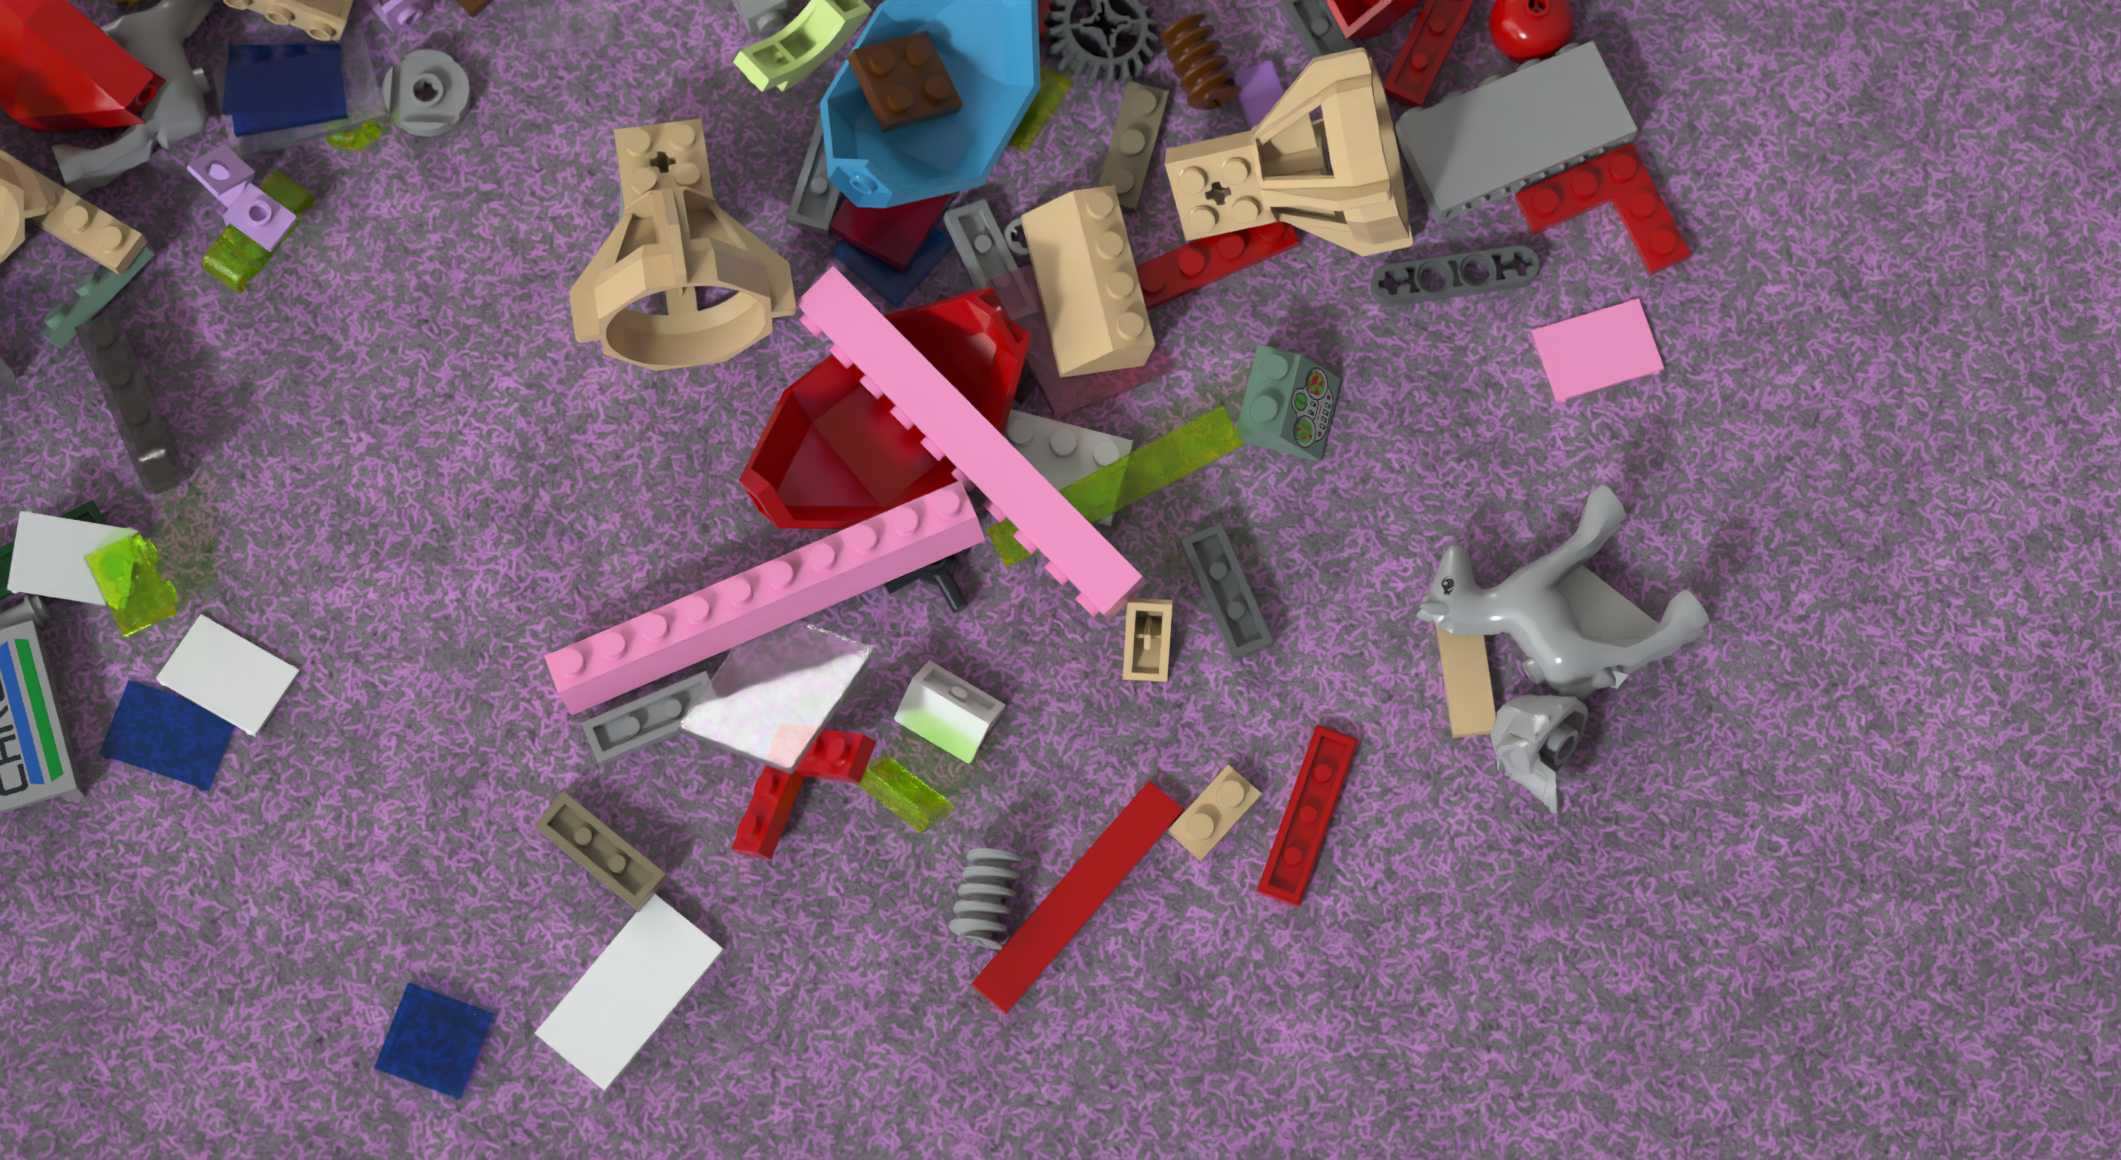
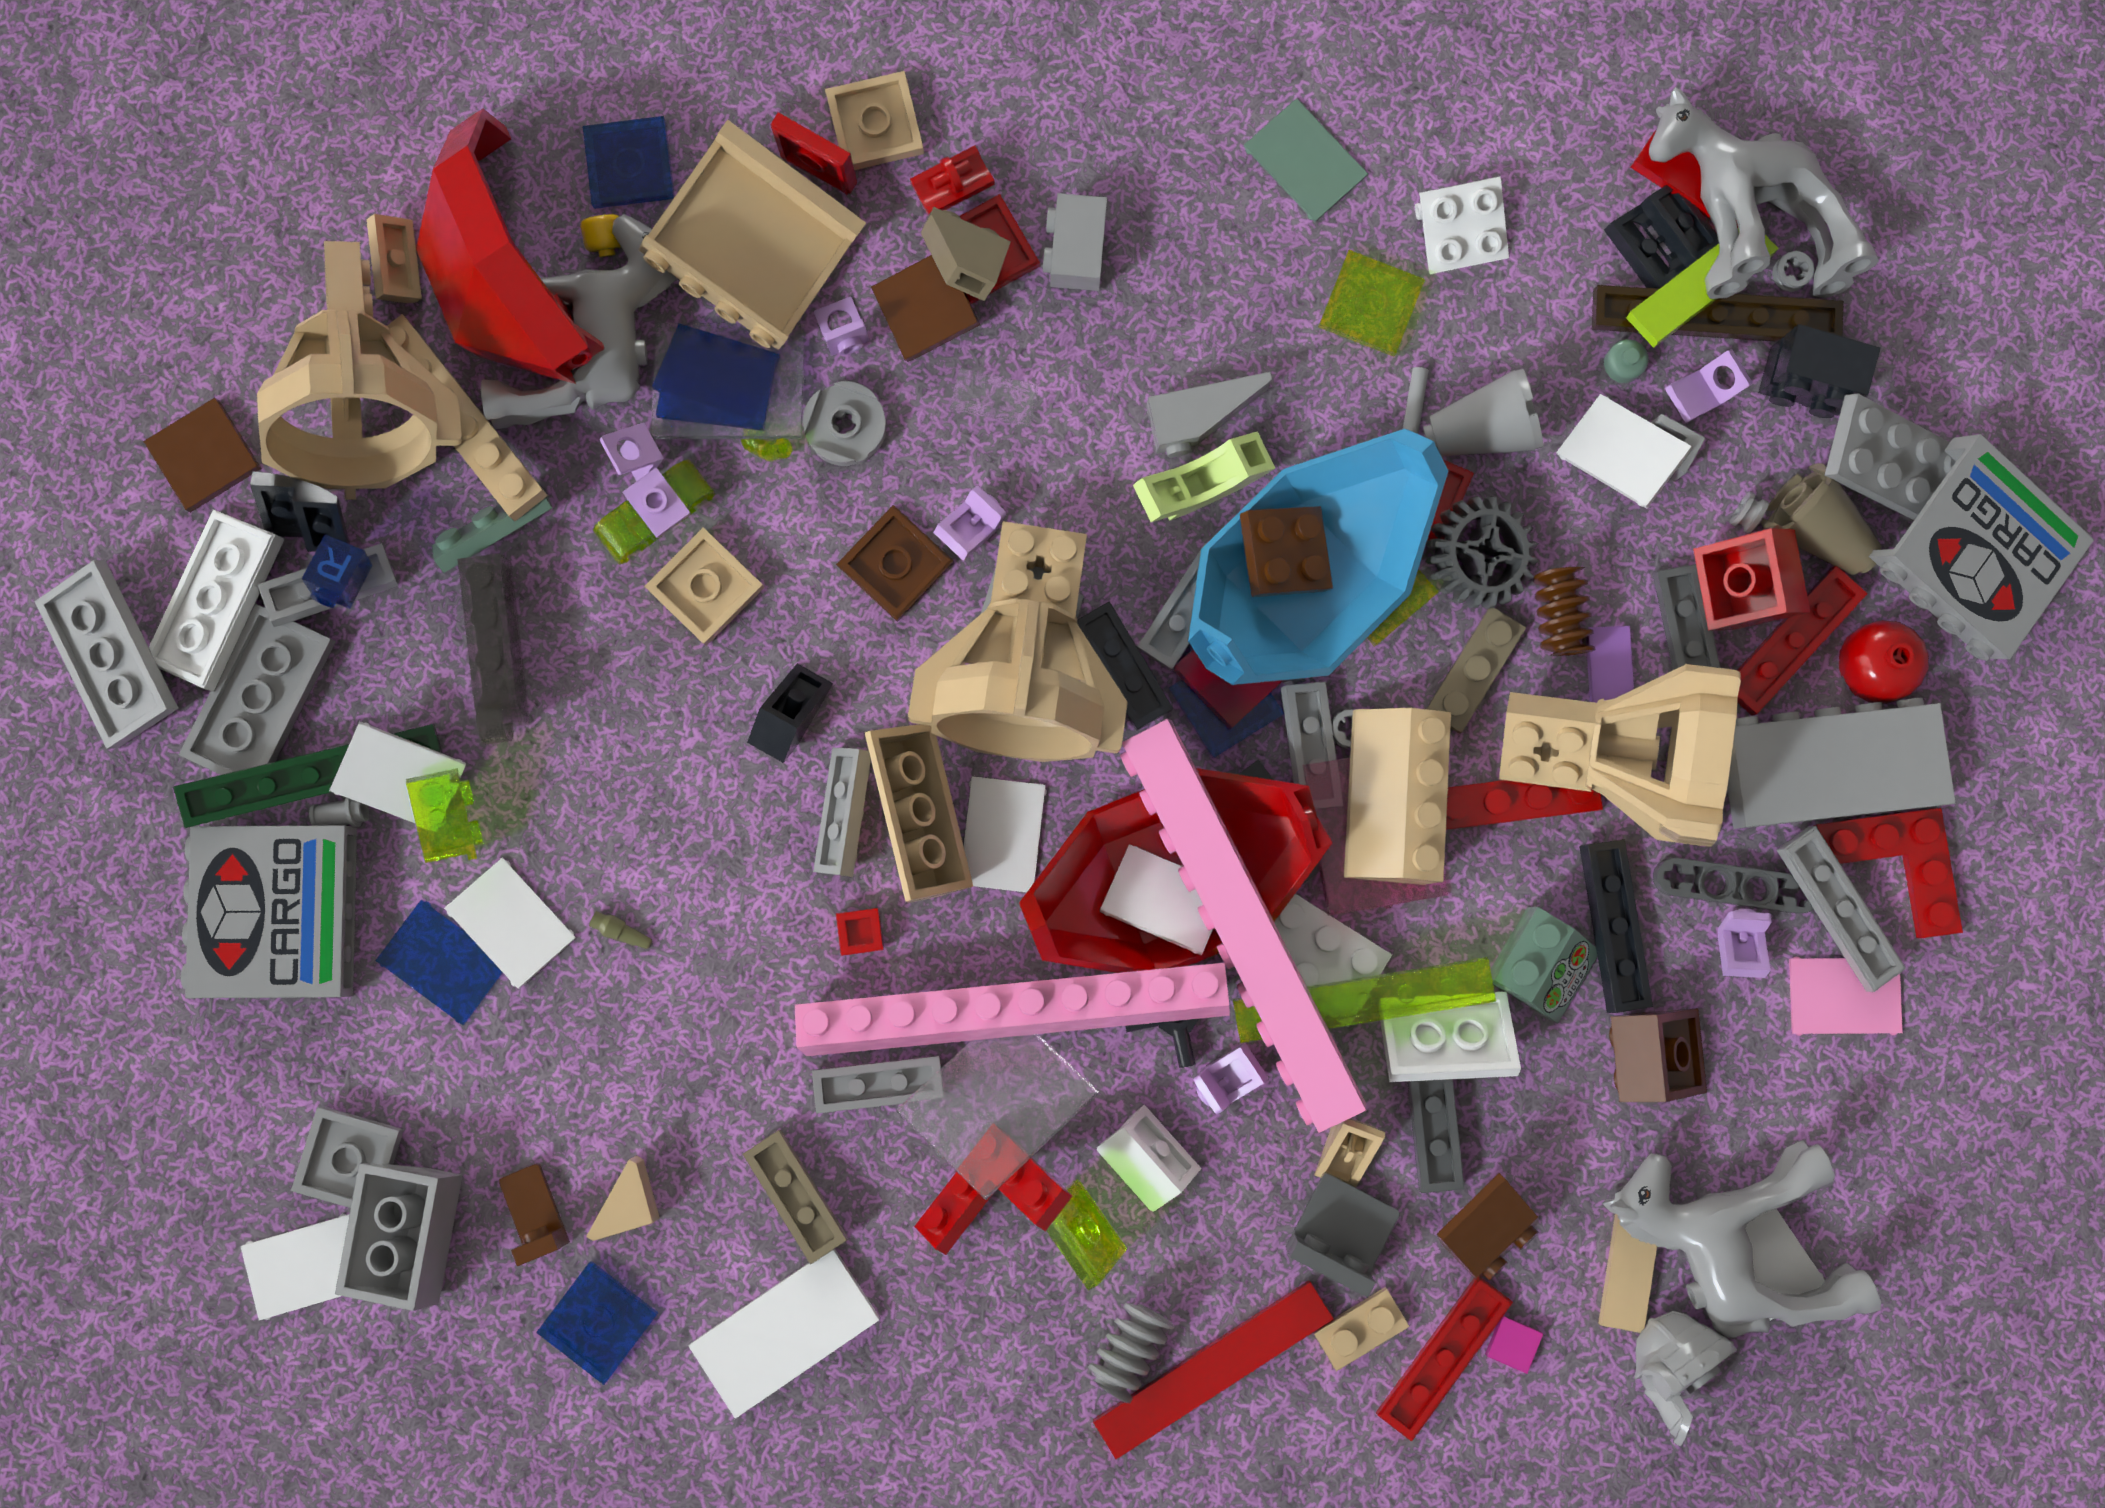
camera: 15 degrees right, 10 degrees up
none -> white piece [241,1214,350,1320]
none -> light grey plate [291,1106,404,1208]
none -> light grey slope [335,1163,463,1311]
none -> reddish brown bracket [499,1163,570,1267]
none -> tan slope [586,1156,660,1241]
none -> olive piece [589,911,652,949]
none -> tan plate [644,527,765,646]
none -> black slope [747,663,833,763]
none -> light grey plate [813,747,871,877]
none -> reddish brown tile [836,505,954,622]
none -> red plate [836,908,884,956]
none -> tan slope [865,724,973,903]
none -> lavender bracket [933,486,1006,561]
none -> white piece [964,776,1047,892]
none -> black plate [1077,601,1173,731]
none -> white piece [1100,844,1213,955]
none -> lavender bracket [1193,1043,1268,1114]
none -> dark grey bracket [1285,1172,1400,1298]
none -> white plate [1378,992,1521,1082]
none -> reddish brown slope [1437,1173,1539,1282]
none -> dark pink tile [1485,1316,1543,1374]
none -> black plate [1579,839,1653,1013]
none -> reddish brown slope [1609,1008,1707,1102]
none -> lavender bracket [1718,909,1772,978]
none -> light grey tile [1776,826,1906,992]

